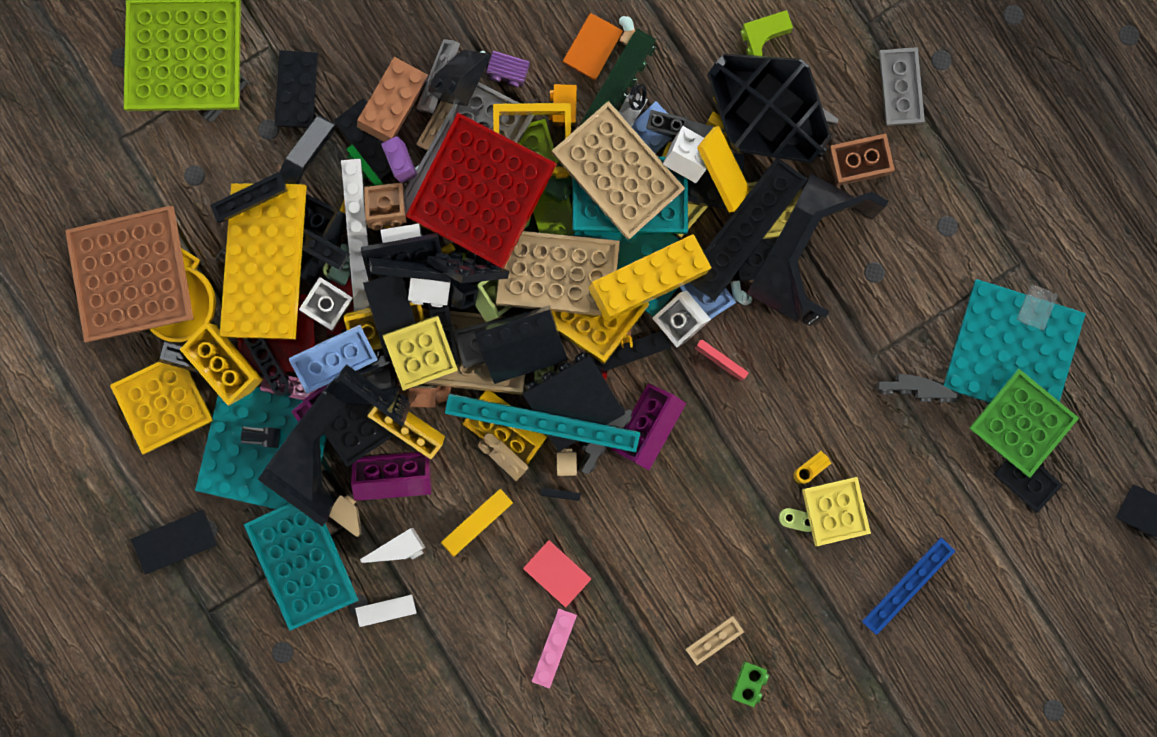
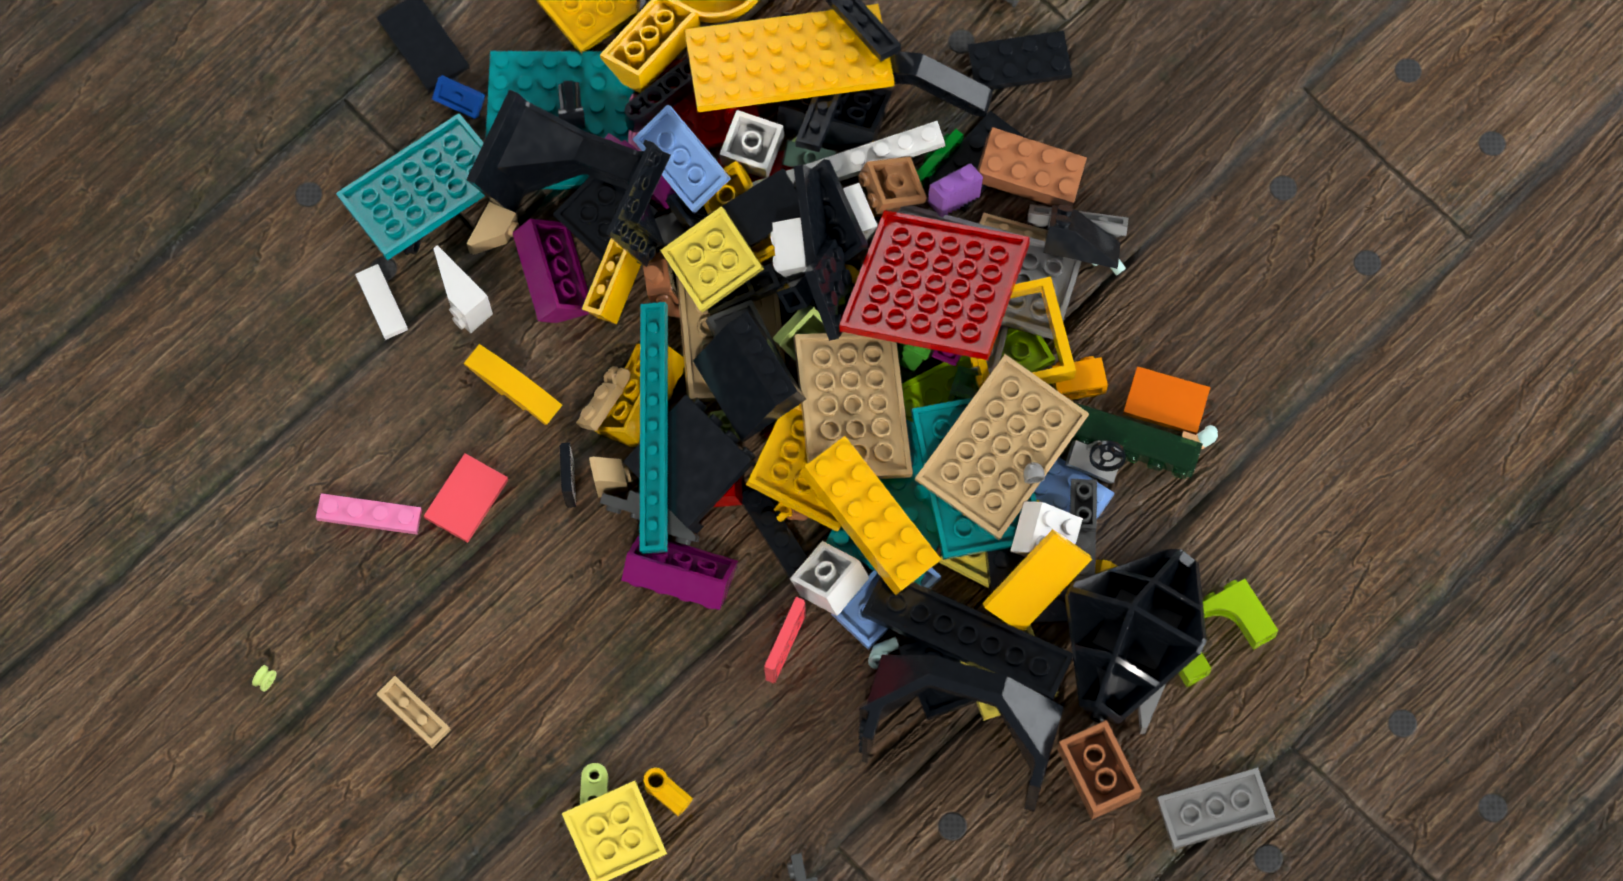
camera: 85 degrees right, 15 degrees down
medium lavender brick [486,51,530,88] -> none
bright green brick [731,661,769,707] -> none
none -> blue plate [432,75,485,119]
none -> light grey hinge [1023,462,1045,483]

